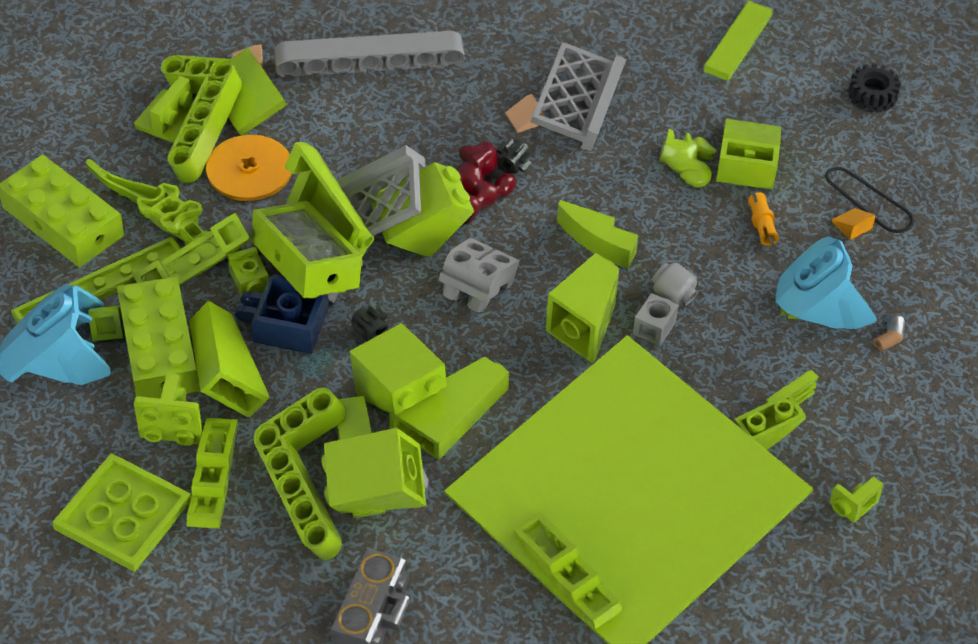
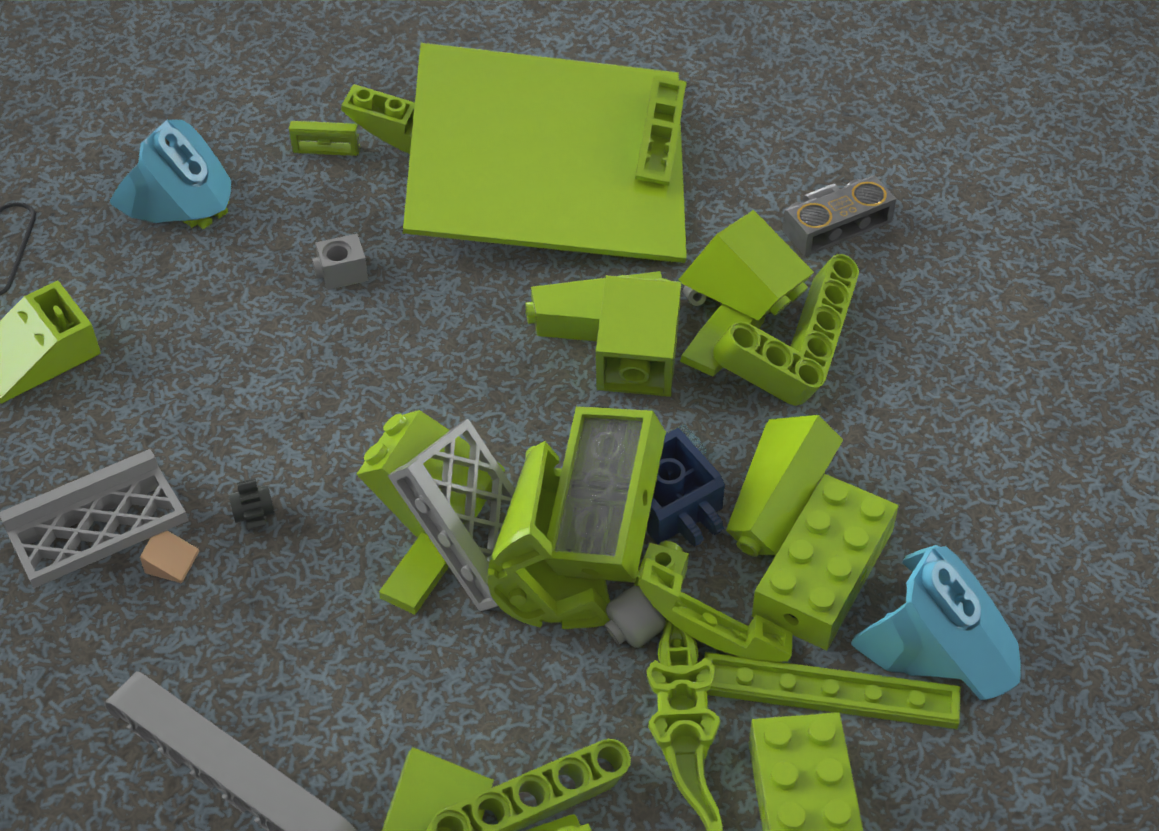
camera: 135 degrees left, 0 degrees up
lime plate [52,453,191,572] -> none
lime tile [88,306,125,341] -> none
lime bracket [134,373,202,446] -> none
lime slope [186,418,238,529] -> none
light orange piece [206,135,292,201] -> none
light grey hips [439,238,520,312] -> none
dark red animal [456,141,516,224] -> none
lime slope [546,253,619,363] -> none
lime slope [557,200,638,269] -> none
light grey head [652,263,698,306] -> none
lime animal [659,129,717,188] -> none
light orange pin [748,192,779,246] -> none
lime bracket [830,476,883,523] -> none
light orange slope [832,208,875,240] -> none

